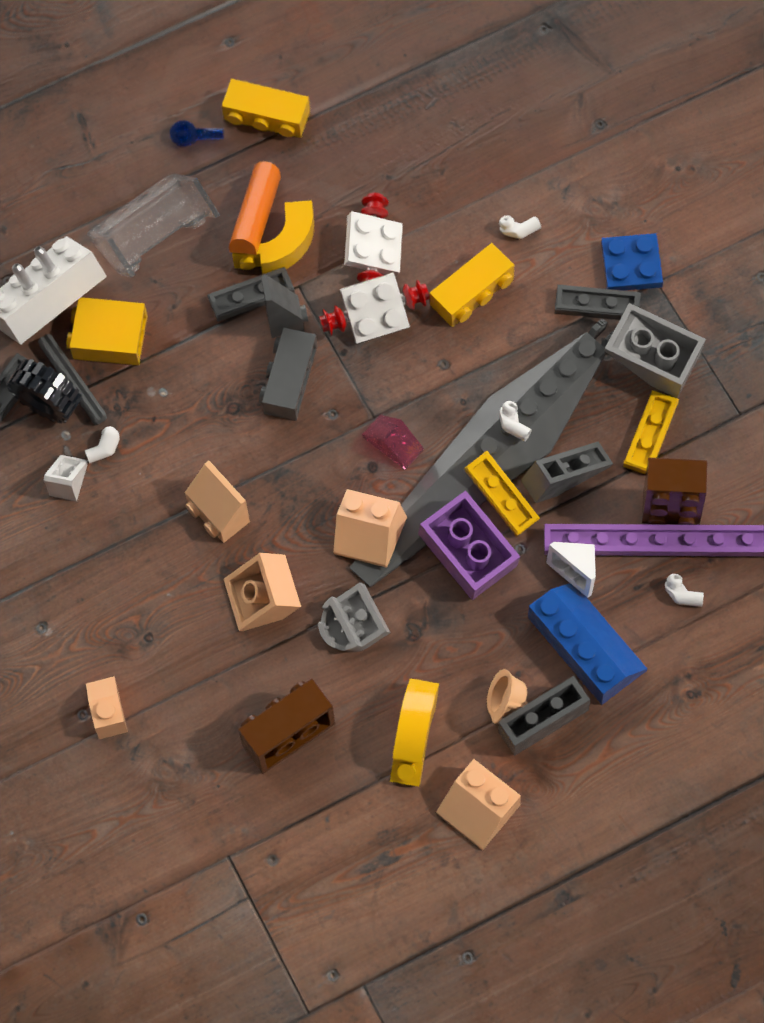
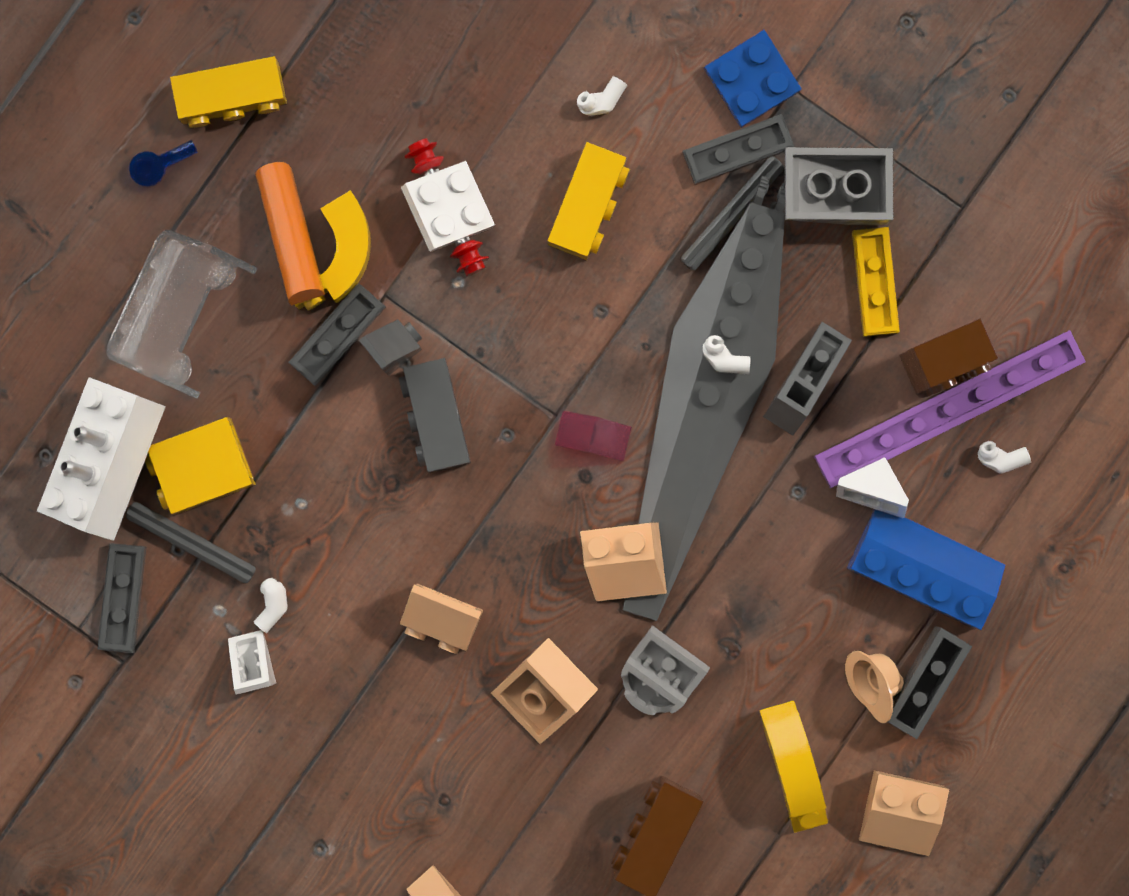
camera: 35 degrees left, 20 degrees up
black bush [6,359,82,424] -> none
white plate [319,273,430,343] -> none
medium lavender brick [418,490,520,600] -> none
yellow tile [464,451,540,537] -> none
none -> dark grey axle [681,156,784,270]

